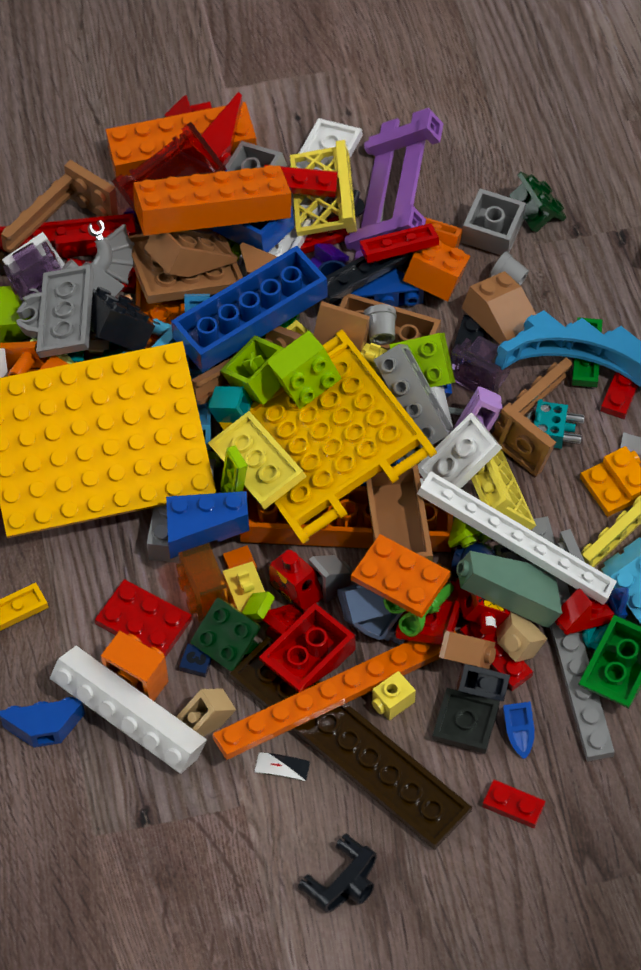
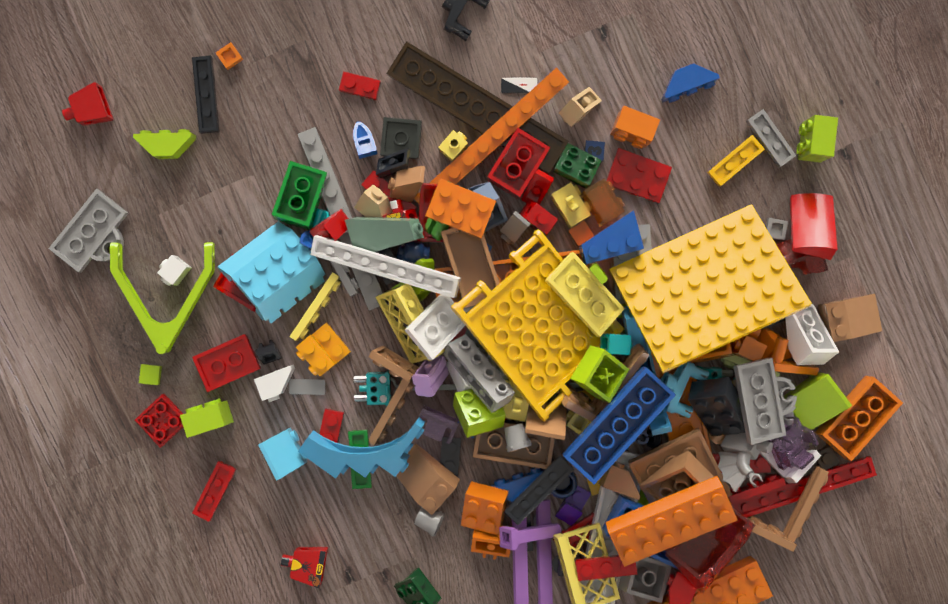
camera: 170 degrees right, 30 degrees up
white brick [49,646,207,774] -> none
lime tile [242,591,275,620] -> none
lime brick [267,330,342,409] -> none
red plate [360,223,440,263] -> none
light grey brick [461,188,526,255] -> none

